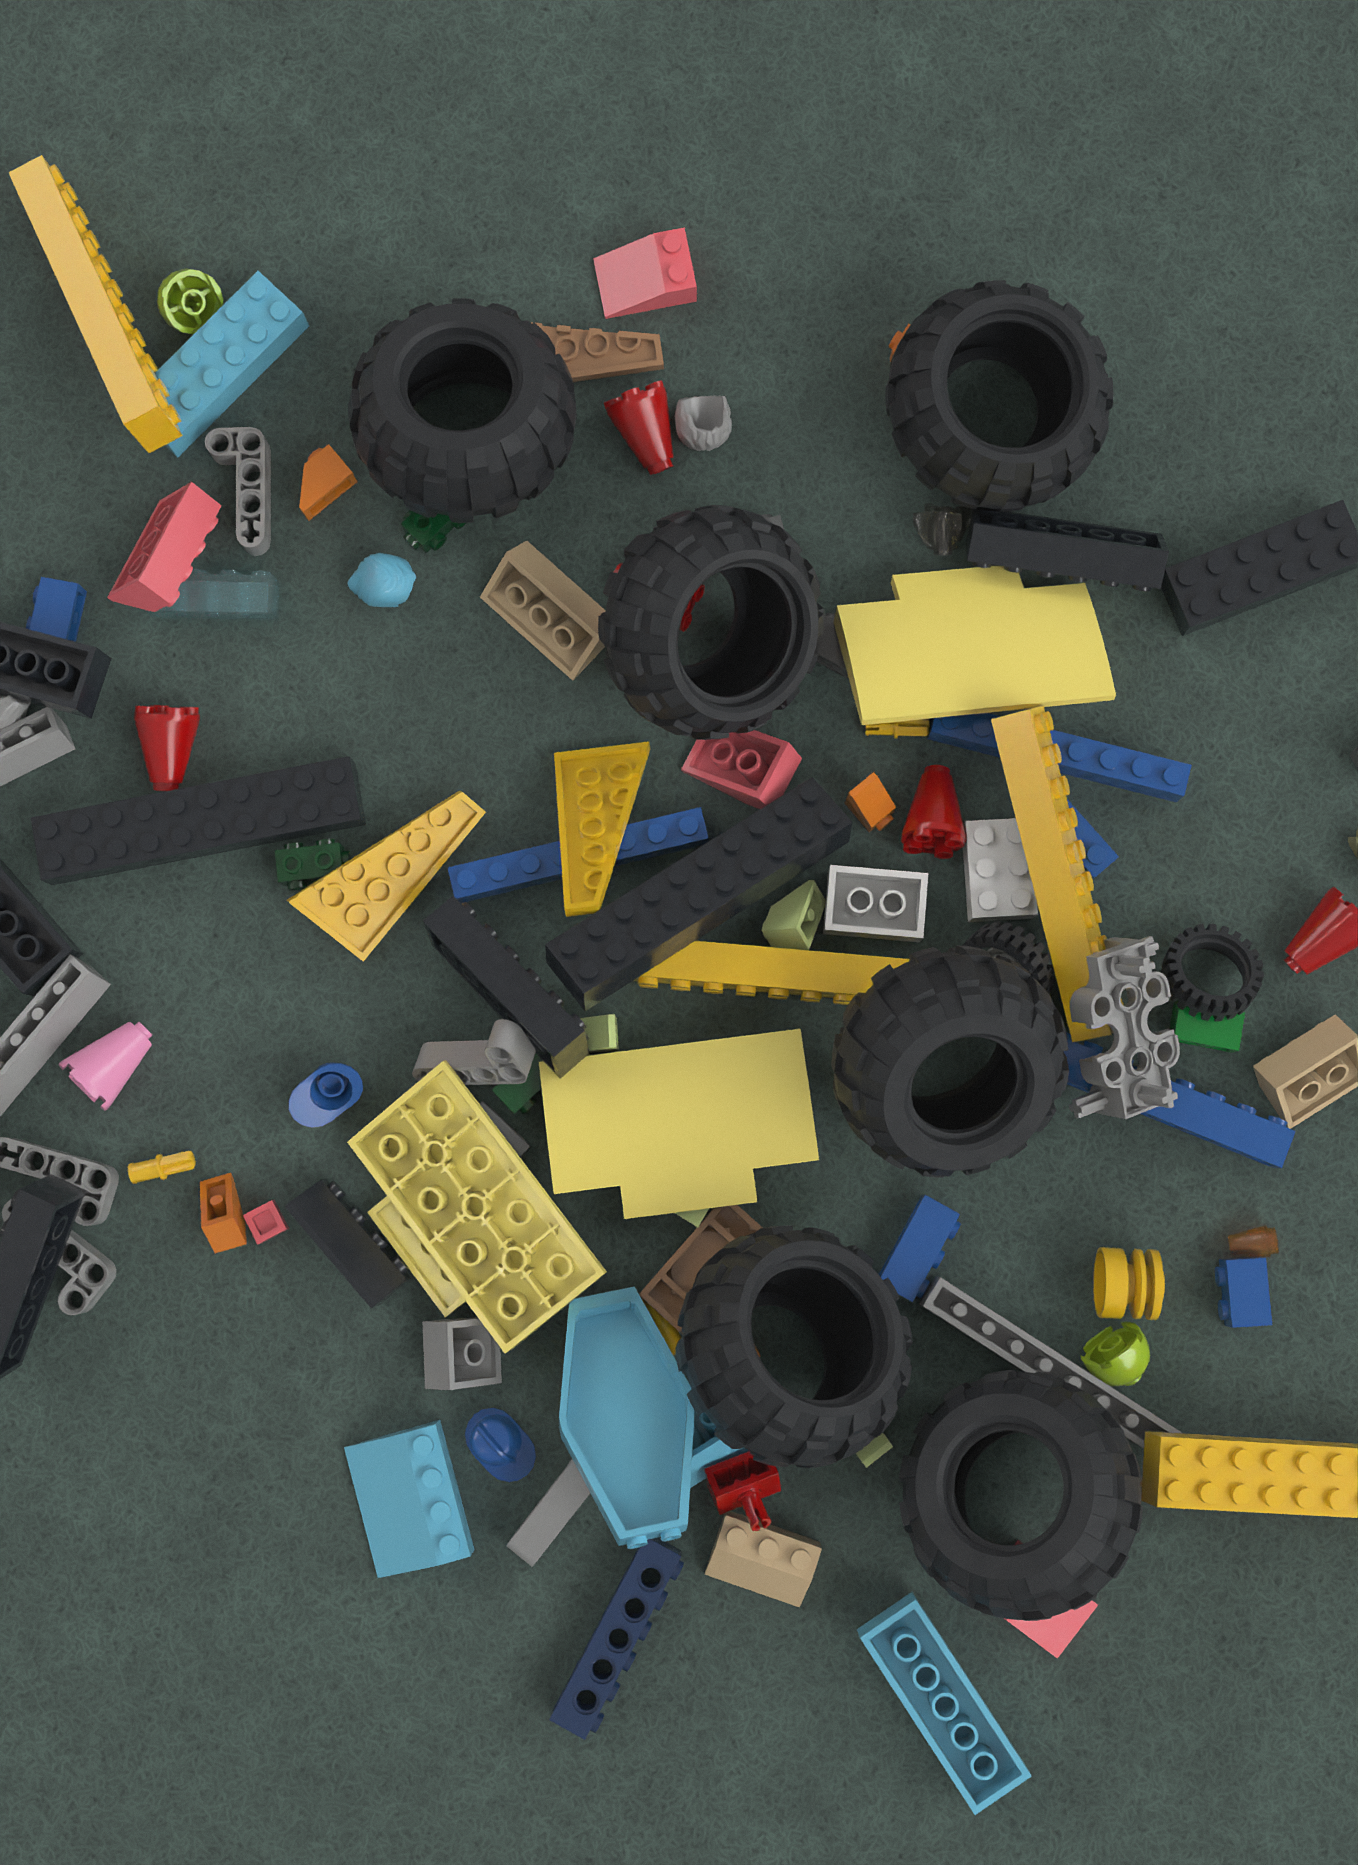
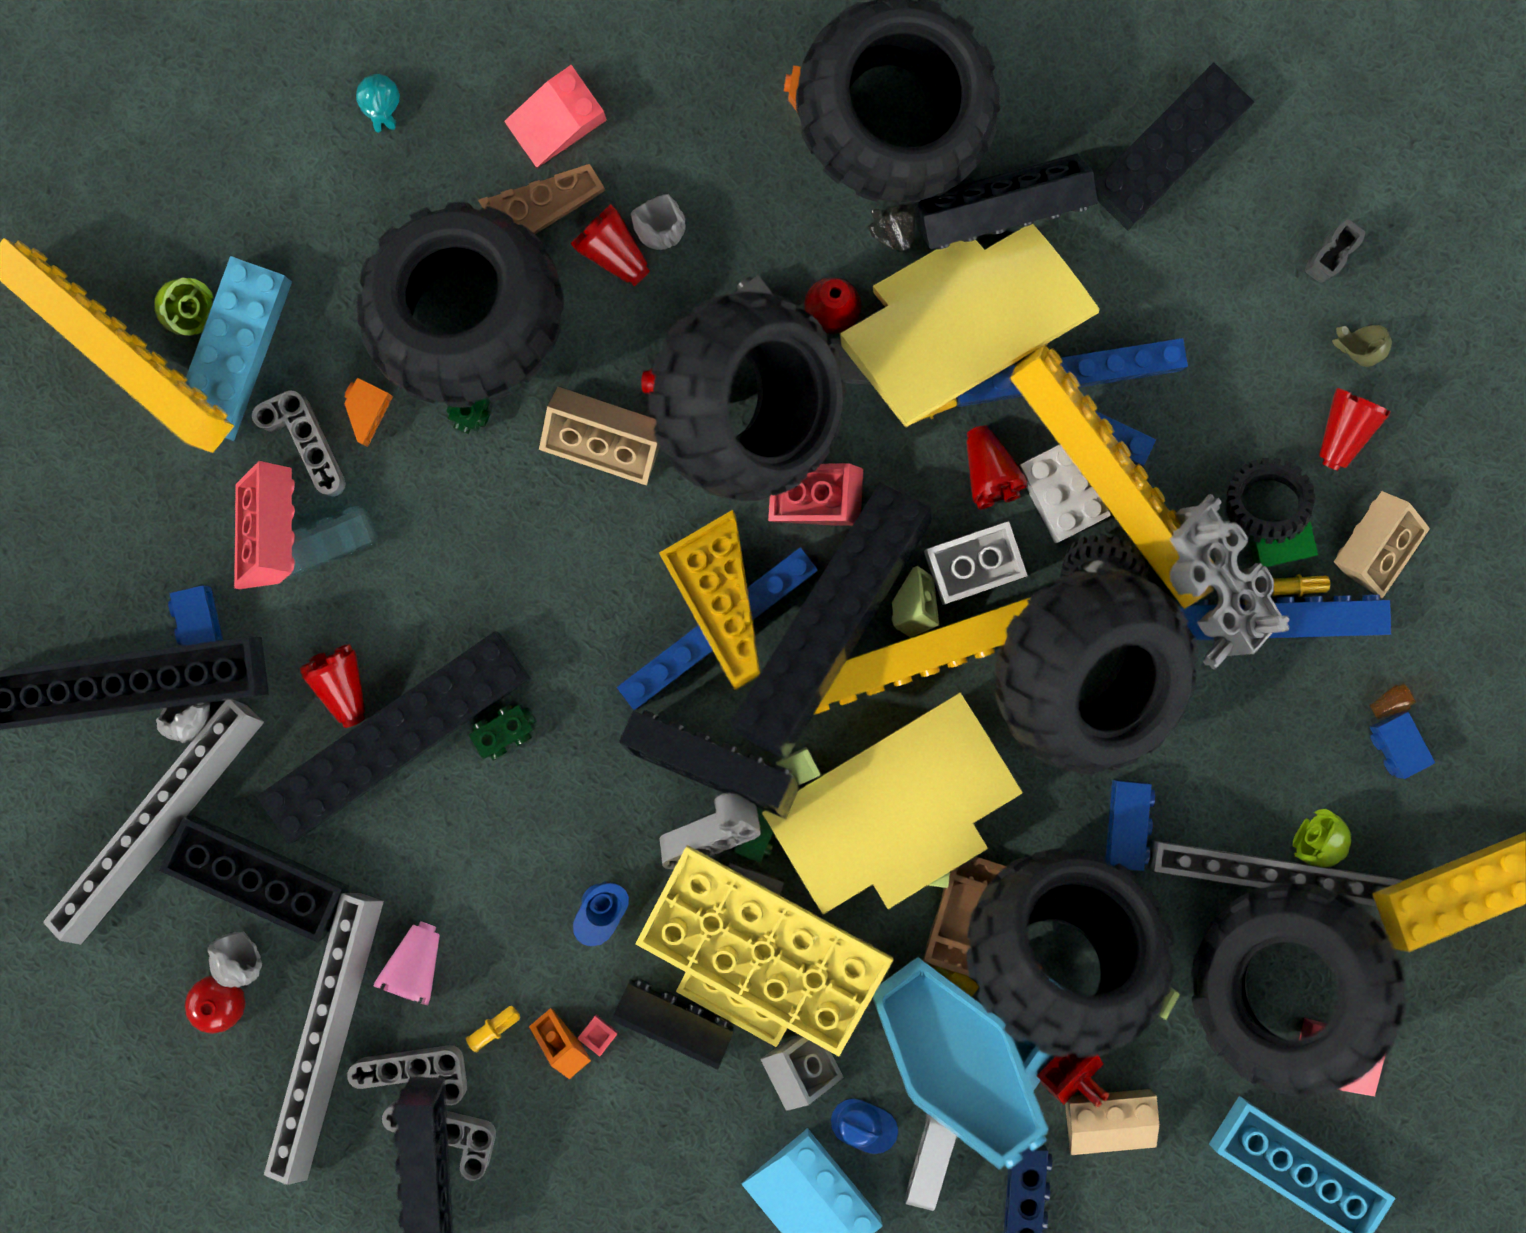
camera: 30 degrees left, 5 degrees up
yellow wing [287,791,486,962] -> none
medium azure hair [348,553,416,607] -> none
orange slope [844,772,896,832] -> none
yellow wheel [1093,1247,1165,1320] -> none
none -> teal piece [356,74,400,133]
none -> red cone [804,277,861,334]
none -> yellow axle [1272,574,1330,597]

